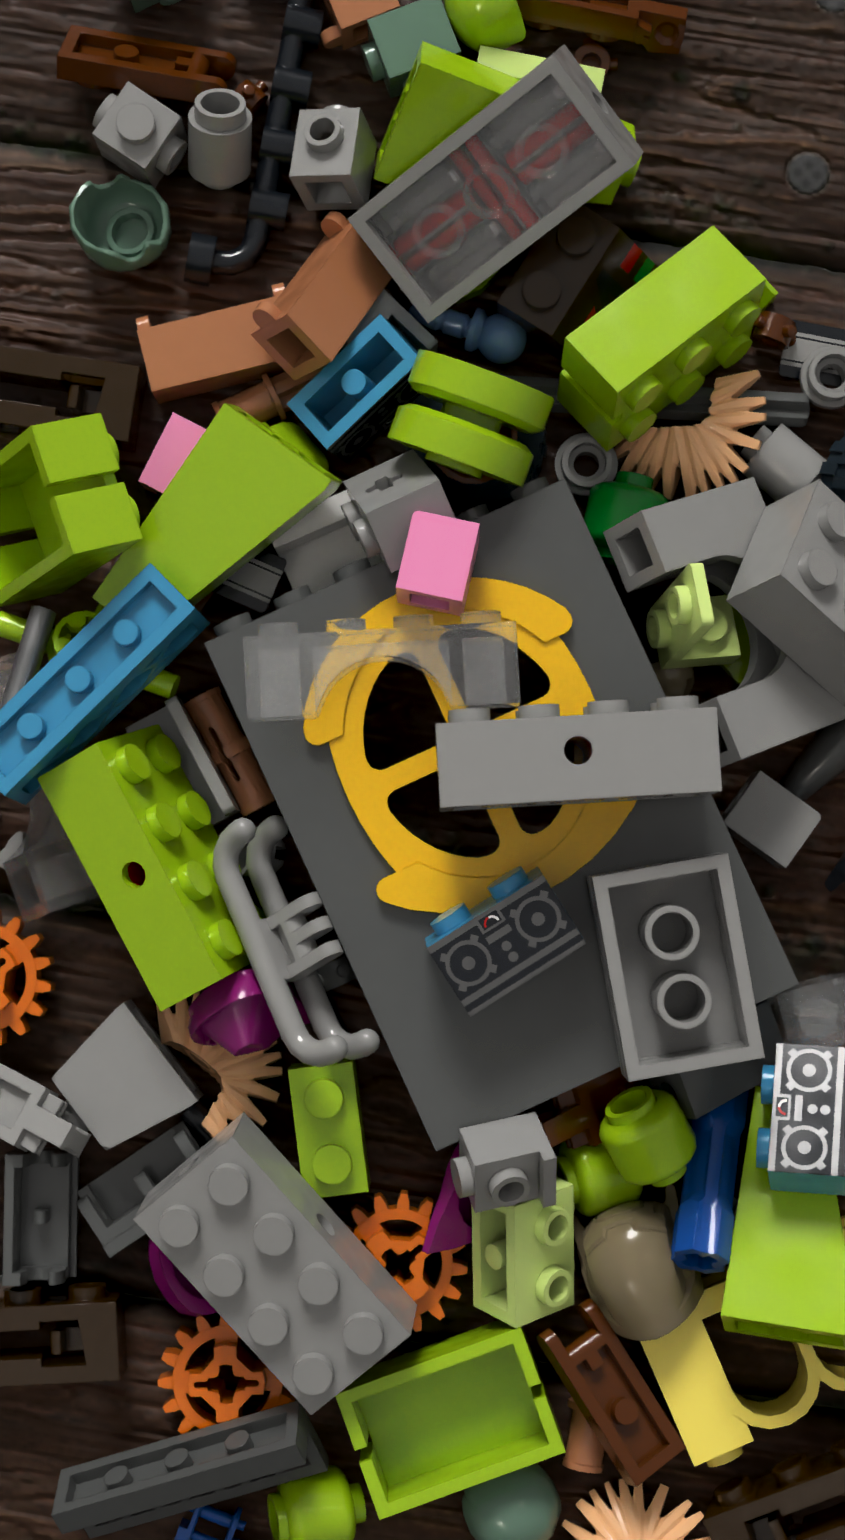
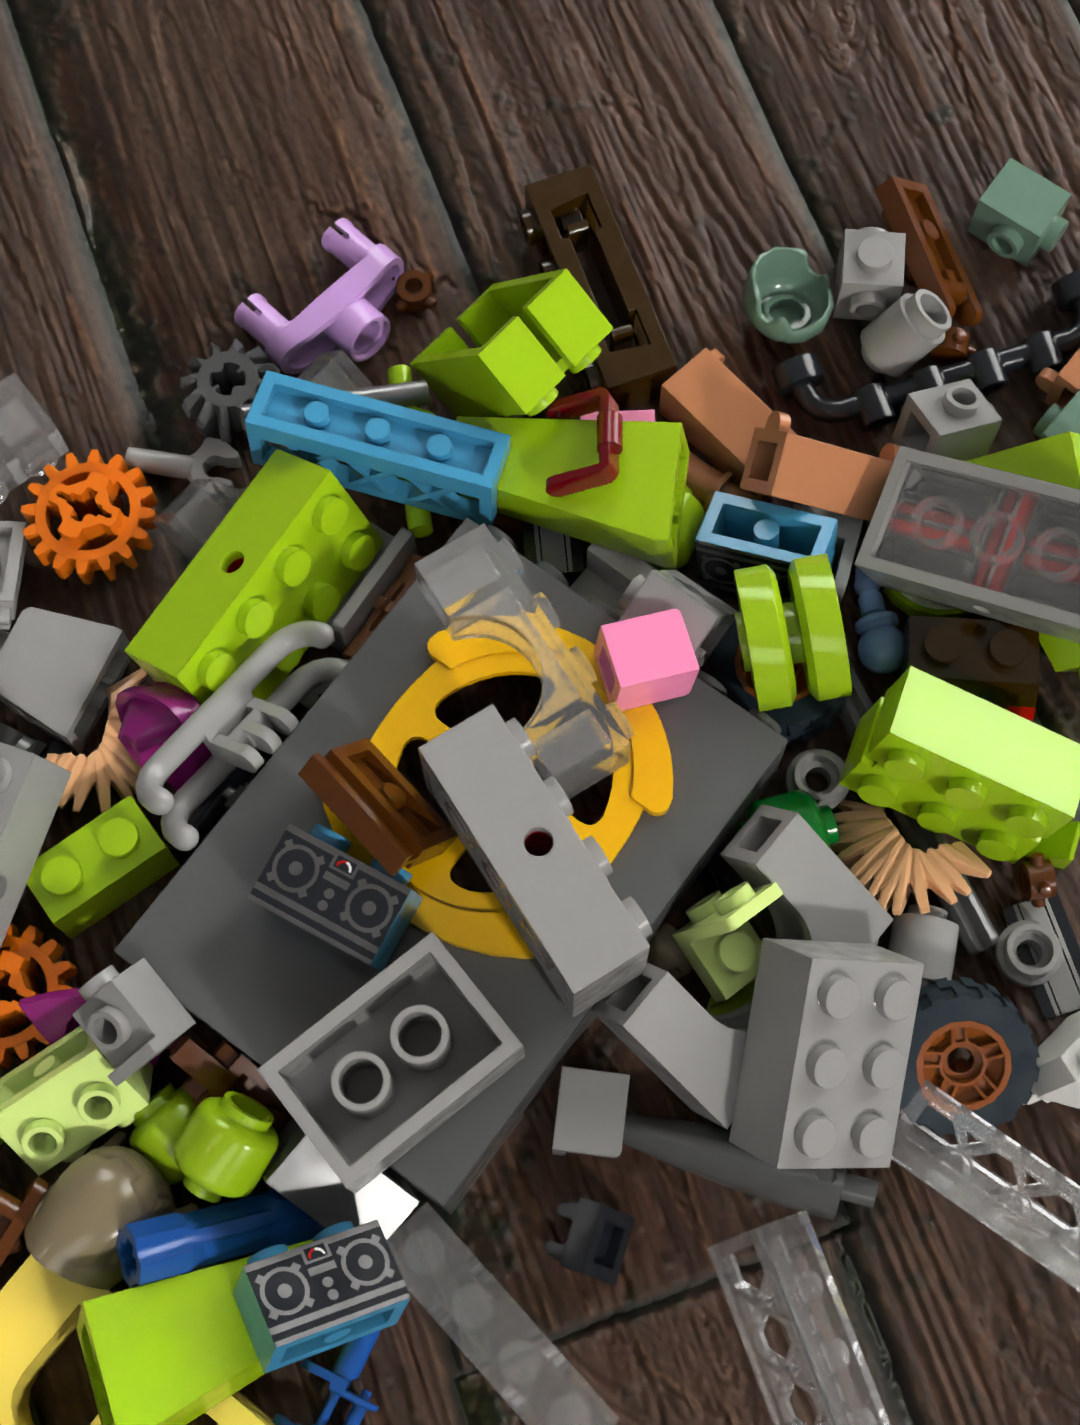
camera: 60 degrees right, 15 degrees down
none -> reddish brown plate [298,738,458,876]
none -> dark red piece [546,387,623,497]

